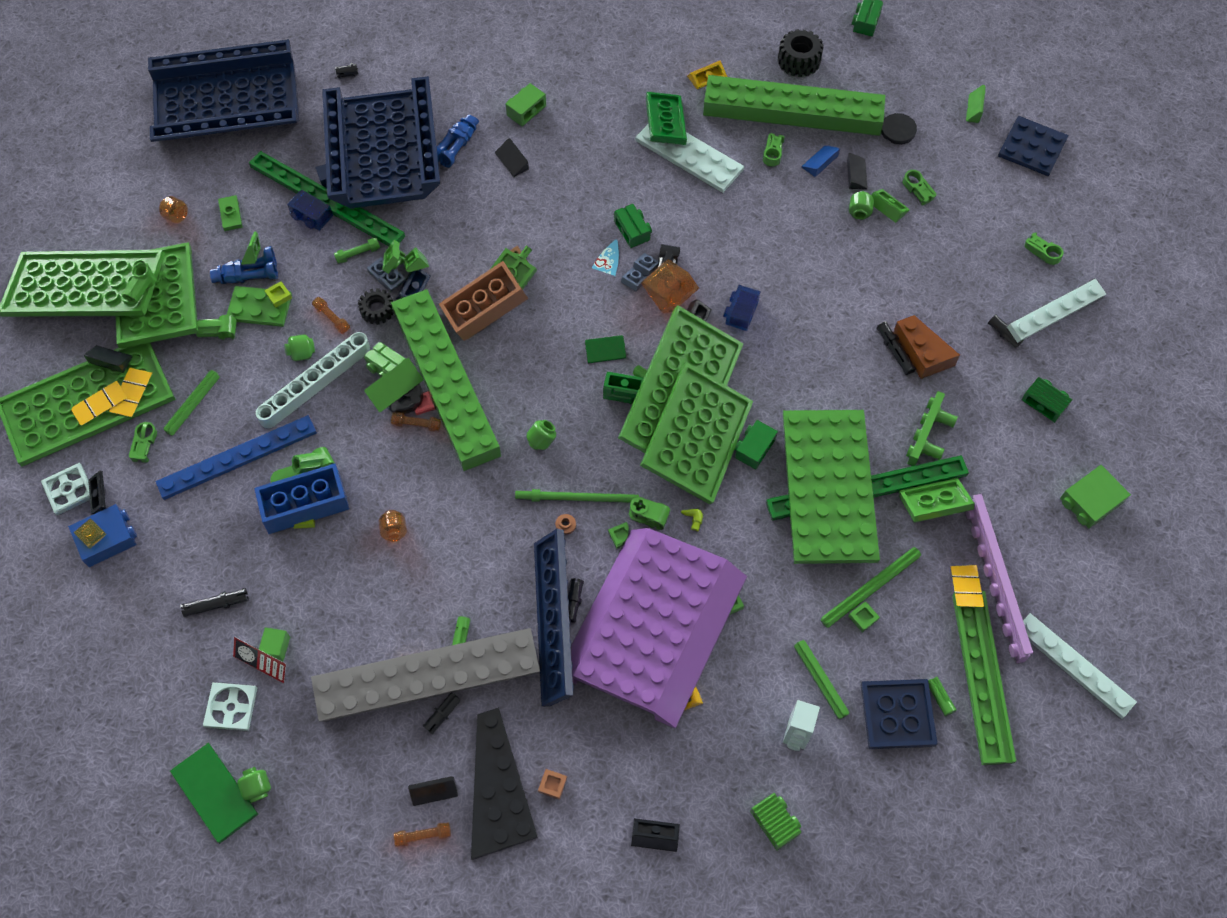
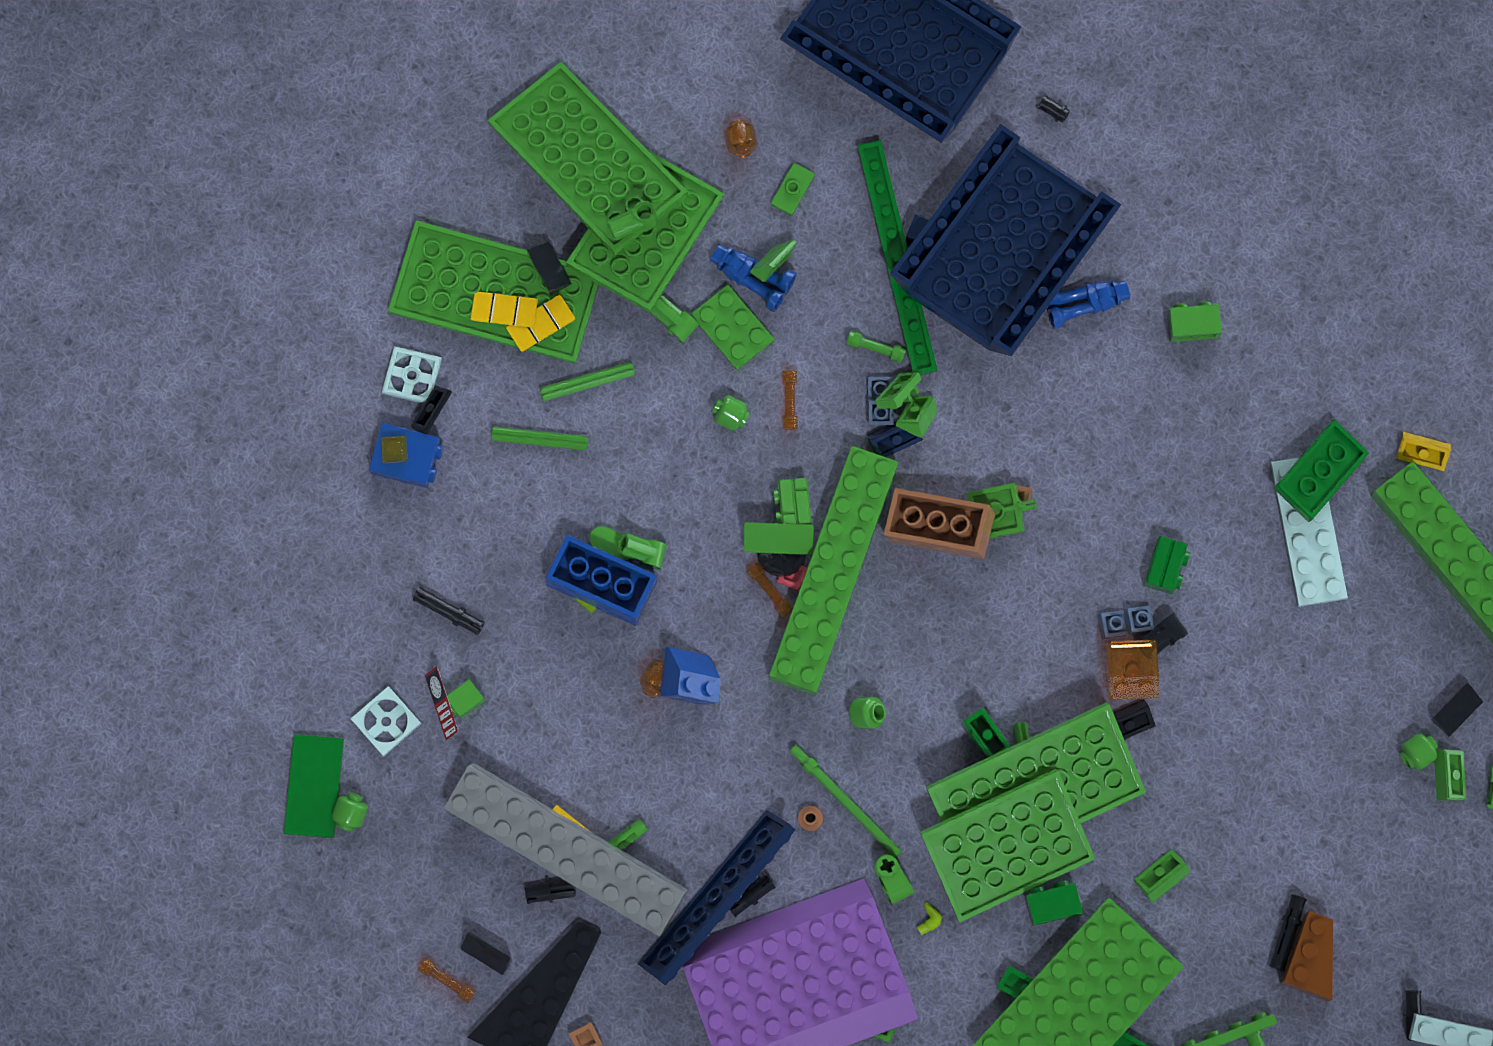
camera: 45 degrees right, 15 degrees up
bright green piece [129,422,157,463] -> none
blue plate [155,415,317,500] -> none
light aqua beam [256,332,370,428] -> none
lime plate [264,281,292,308] -> none
clear blue brick [287,189,333,231] -> none
black tyre [358,288,394,325] -> none
black slope [495,138,529,177] -> none
green slope [585,335,626,363] -> none
sticker [592,239,619,276] -> none
bright green tile [608,522,629,549] -> none
clear blue brick [723,285,761,331] -> none
bright green piece [763,133,785,167] -> none
blue slope [802,145,840,177] -> none
none -> bright green axle [491,427,588,450]
none -> blue slope [661,647,721,705]
none -> bright green slope [1133,849,1190,903]

